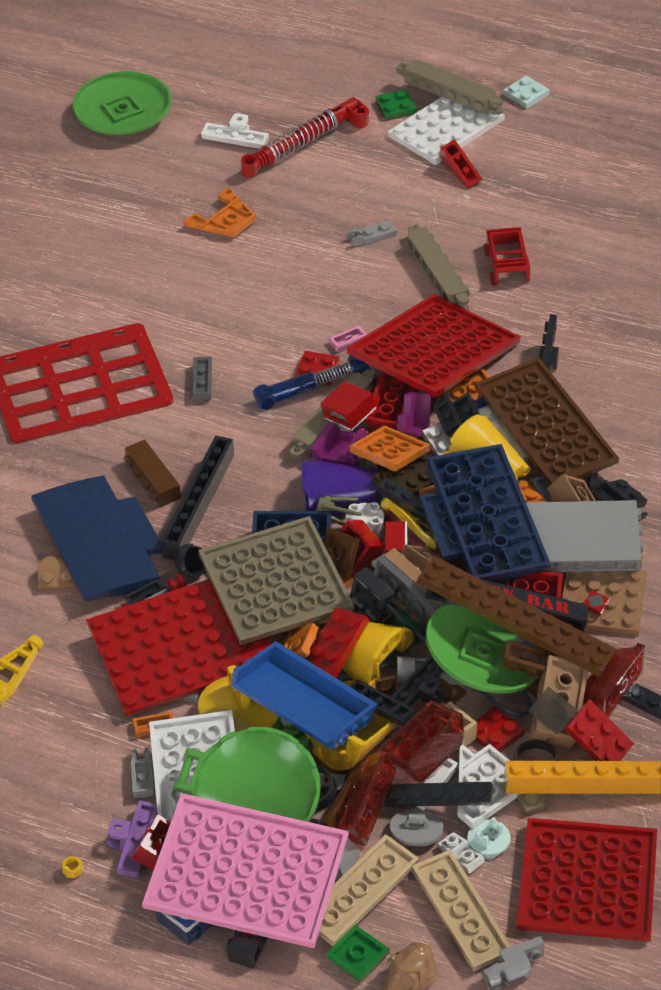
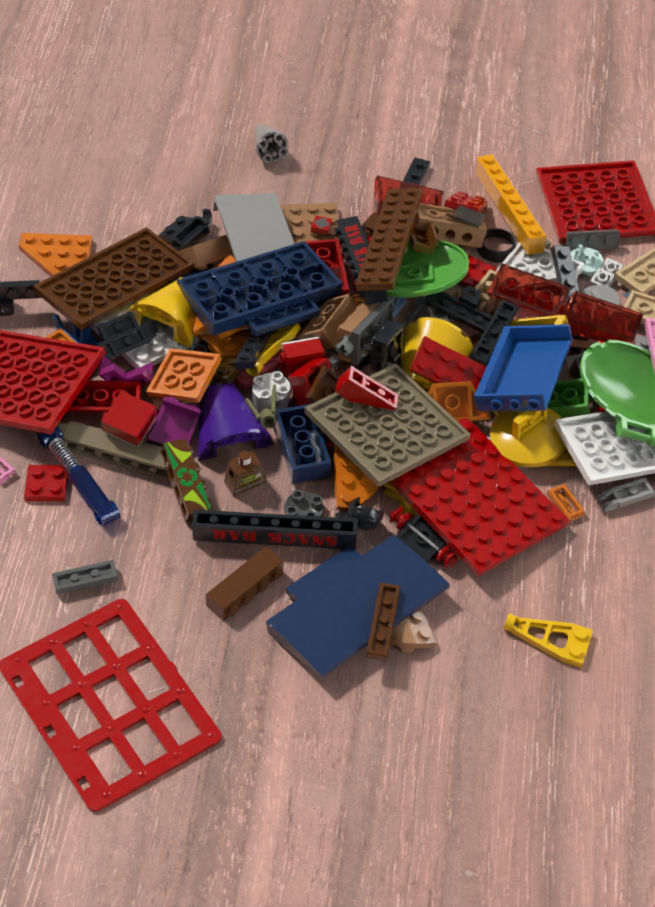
camera: 110 degrees left, 5 degrees up
none -> orange wing [19,233,92,277]
none -> reddish brown brick [160,438,212,523]
none -> reddish brown torso [224,451,267,497]
none -> dark grey dish [284,489,324,517]
none -> red slope [335,366,399,410]
none -> reddish brown tile [366,582,401,661]
none -> dark grey plate [566,229,620,251]

